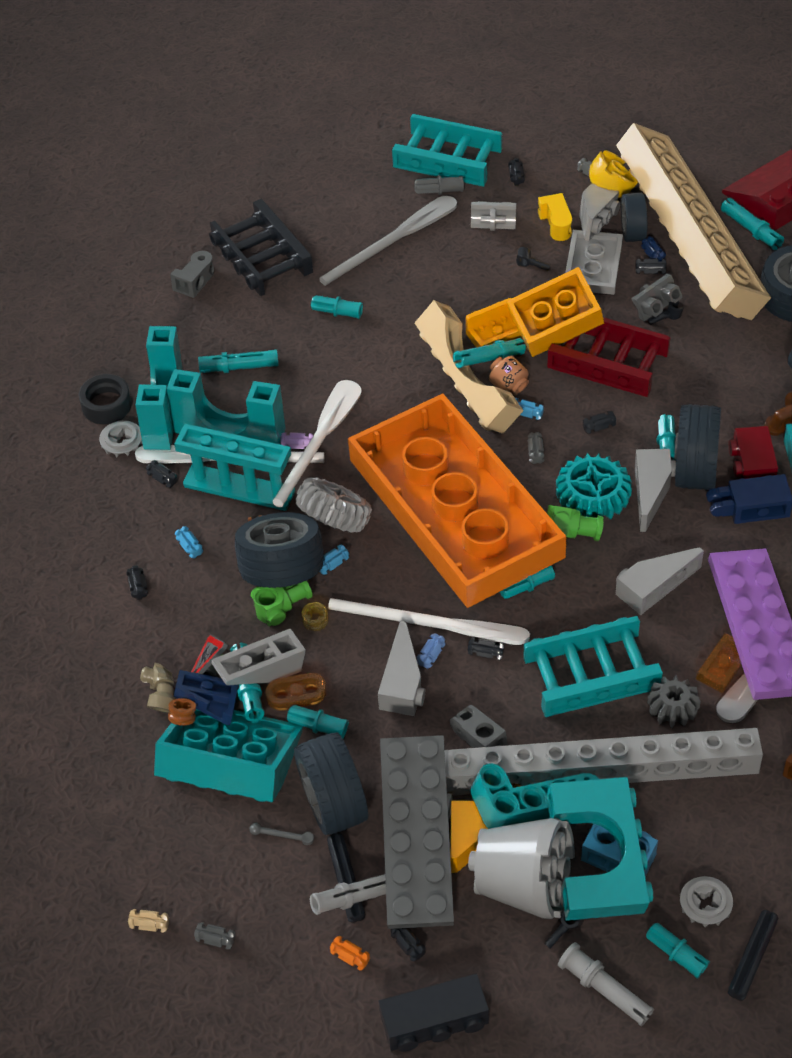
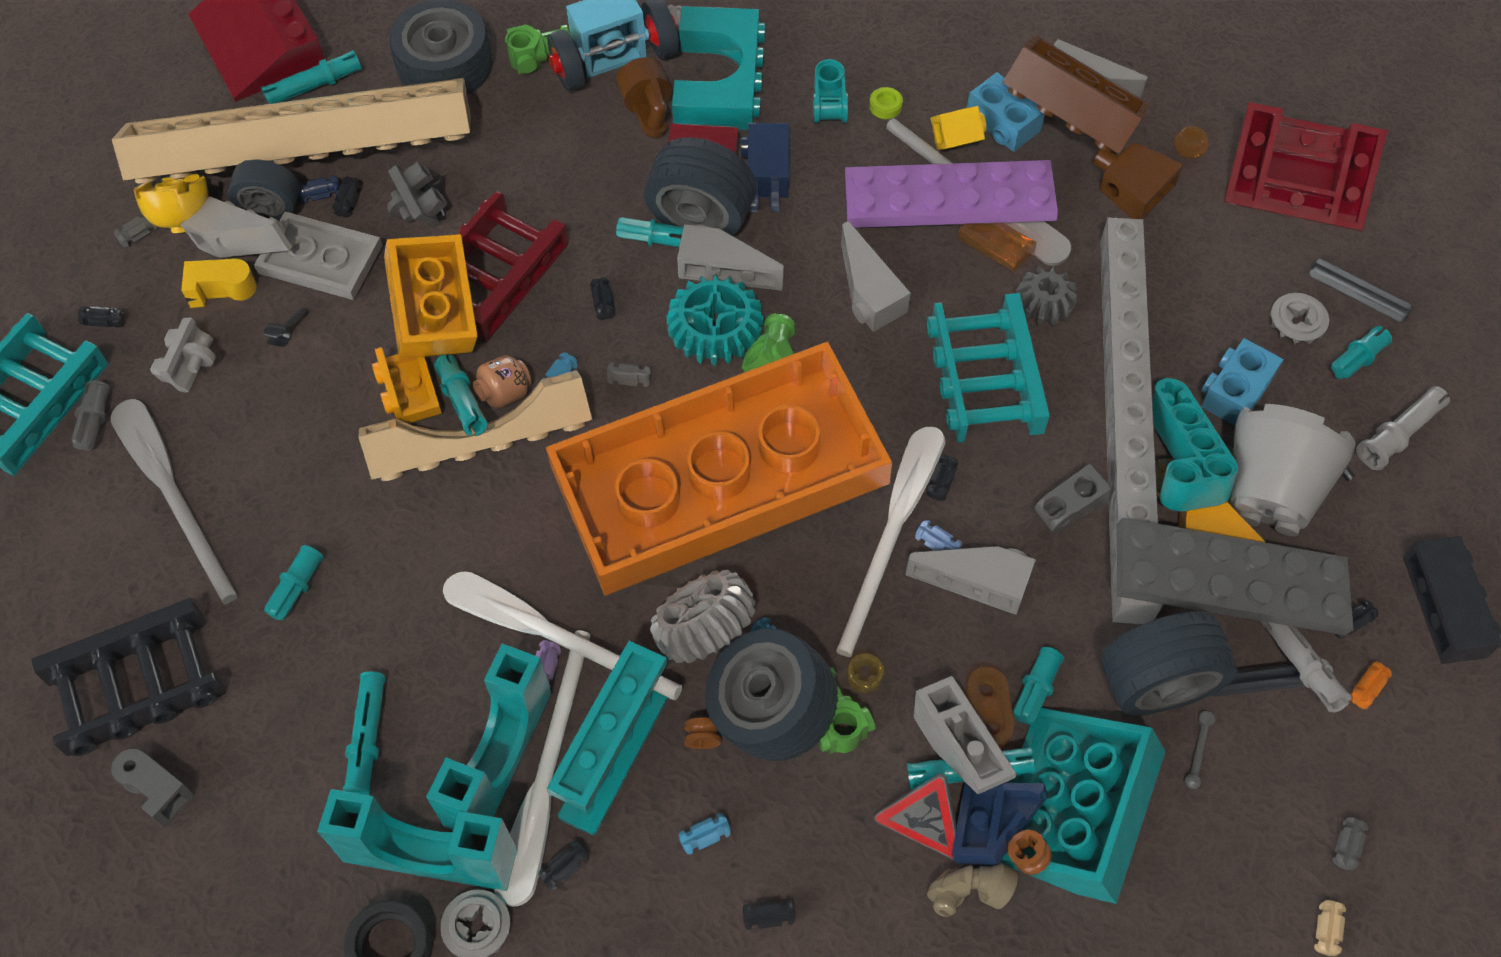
camera: 85 degrees left, 10 degrees up
teal arch [546,777,653,921] -> none

